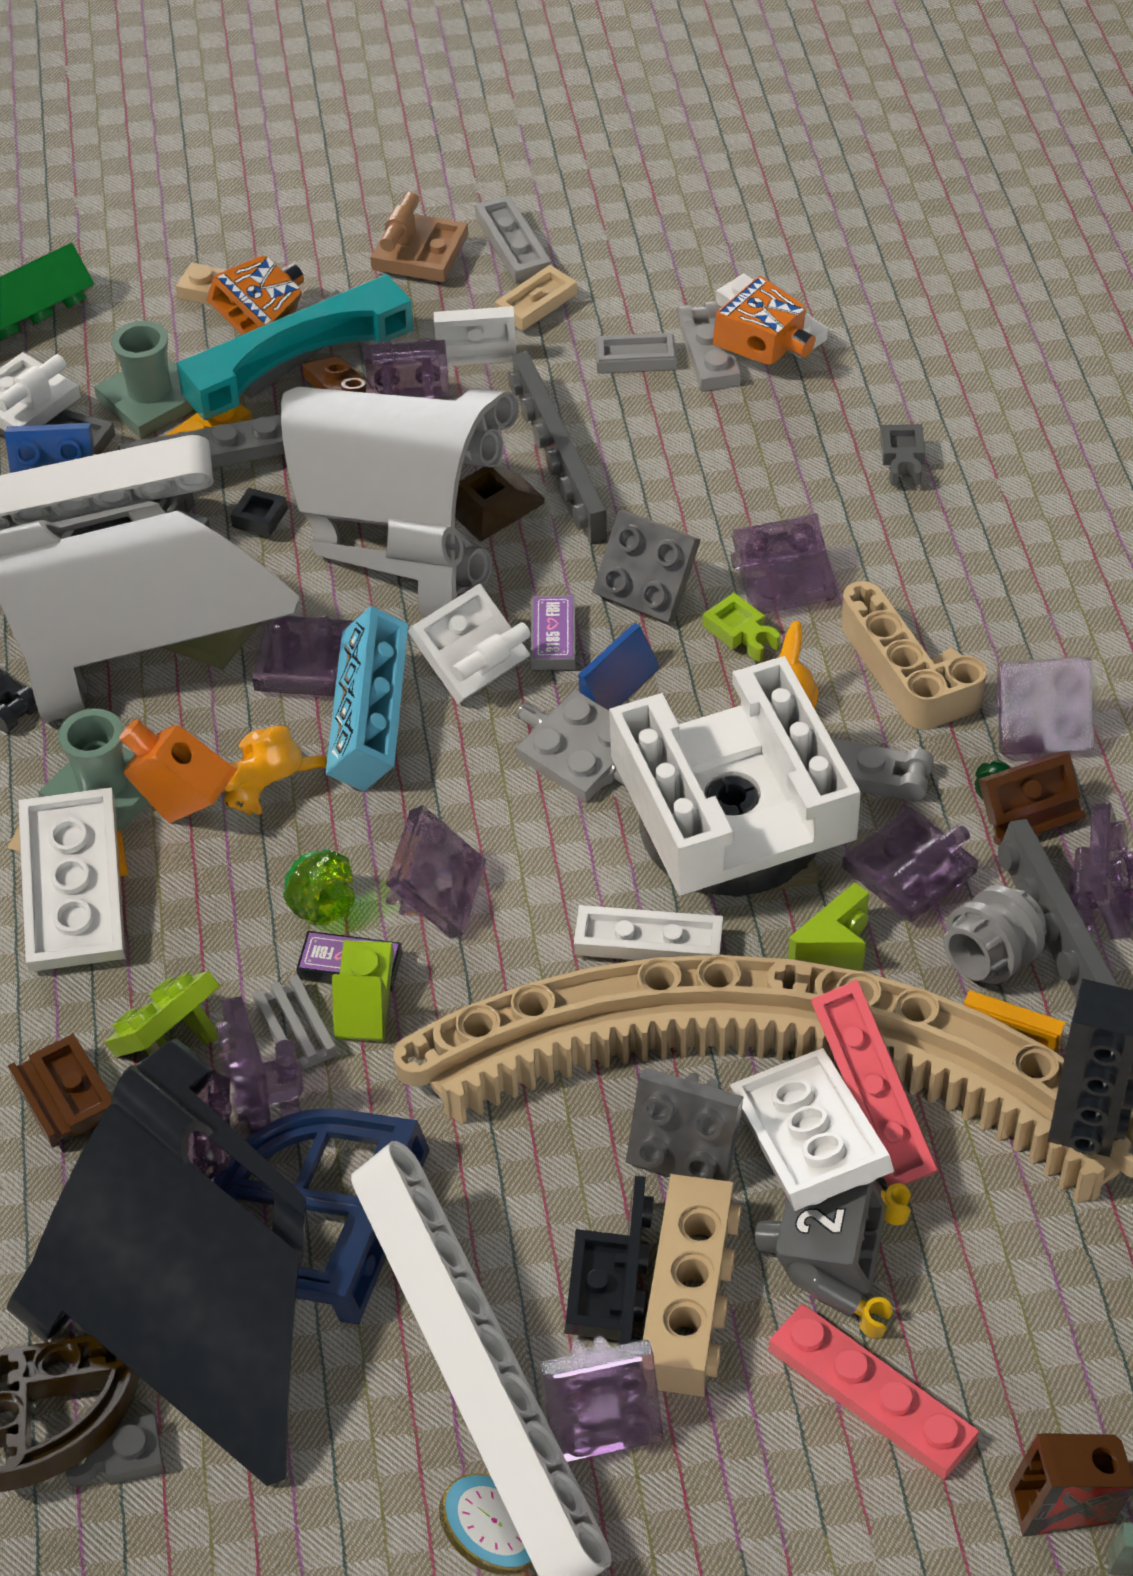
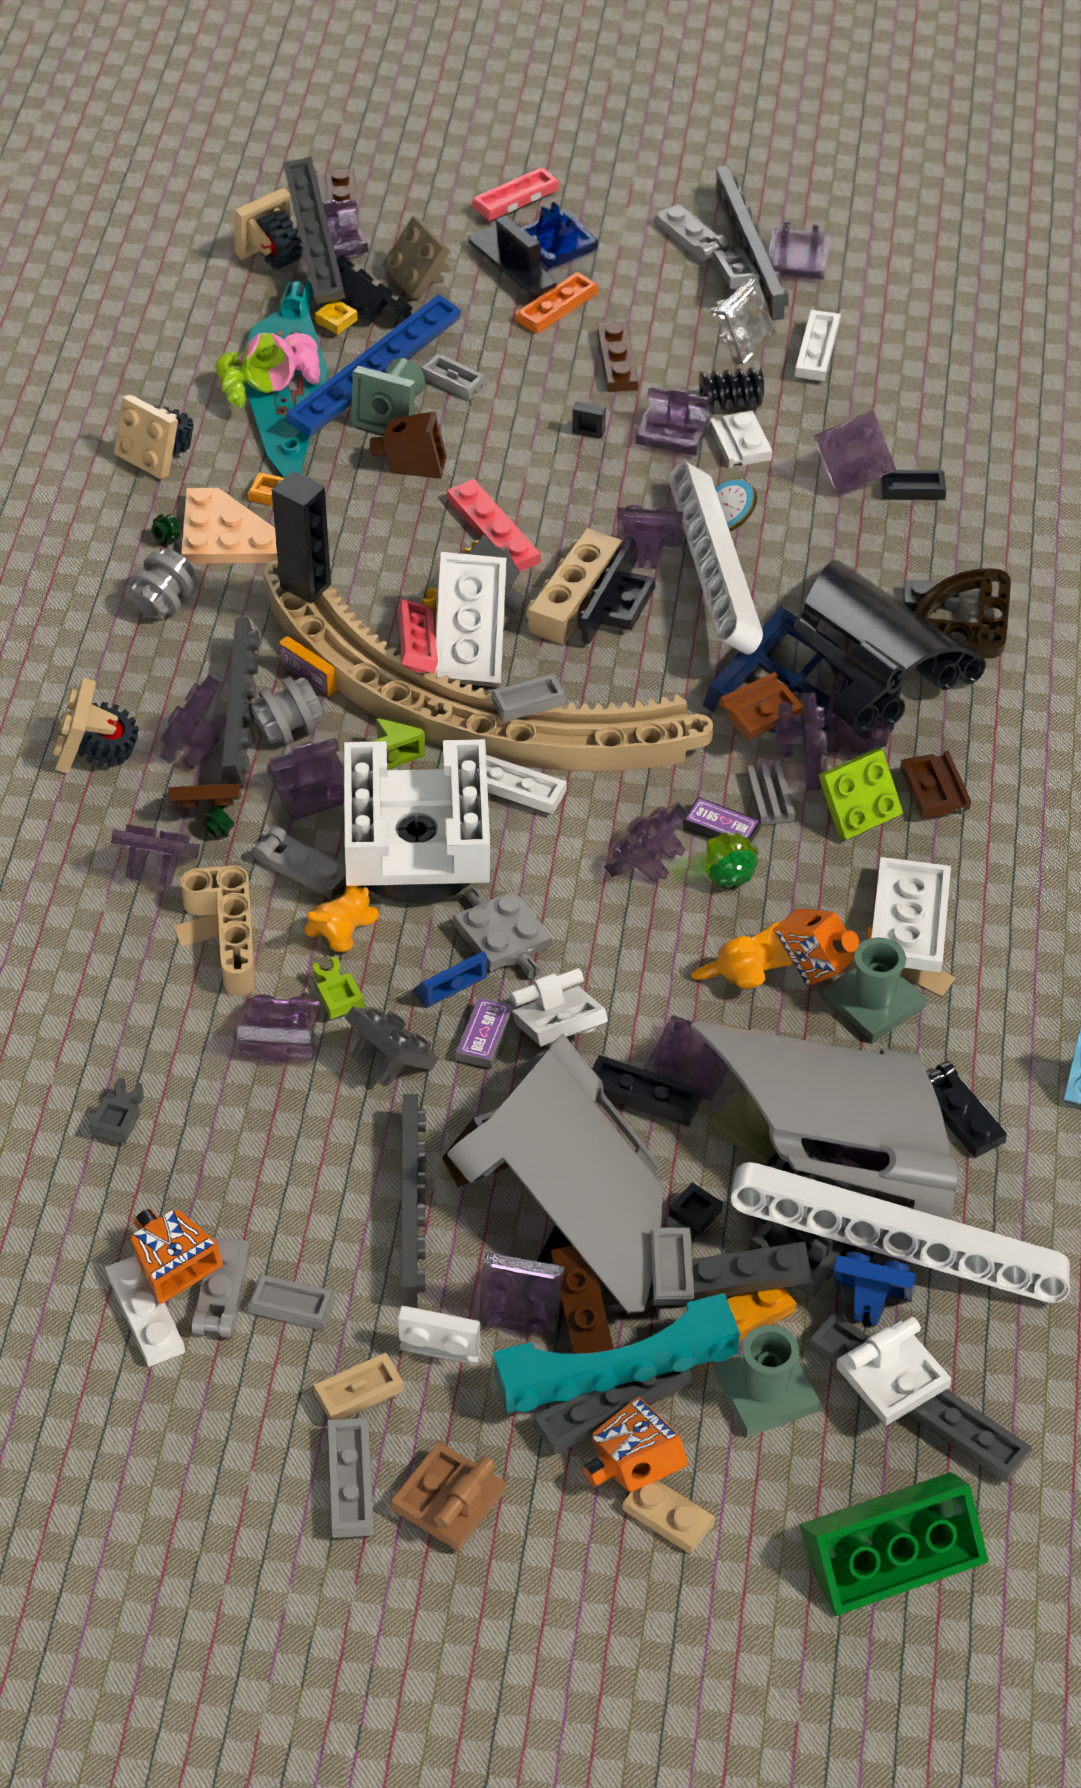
camera: 165 degrees left, 0 degrees up
medium azure brick [325,606,408,792] -> none
lime slope [332,940,394,1042] -> none
flat silver plate [625,1067,744,1181] -> none
none -> light grey tile [491,673,567,722]
none -> black plate [592,1055,703,1127]
none -> light grey tile [650,1228,694,1305]
none -> dark orange plate [718,672,803,740]

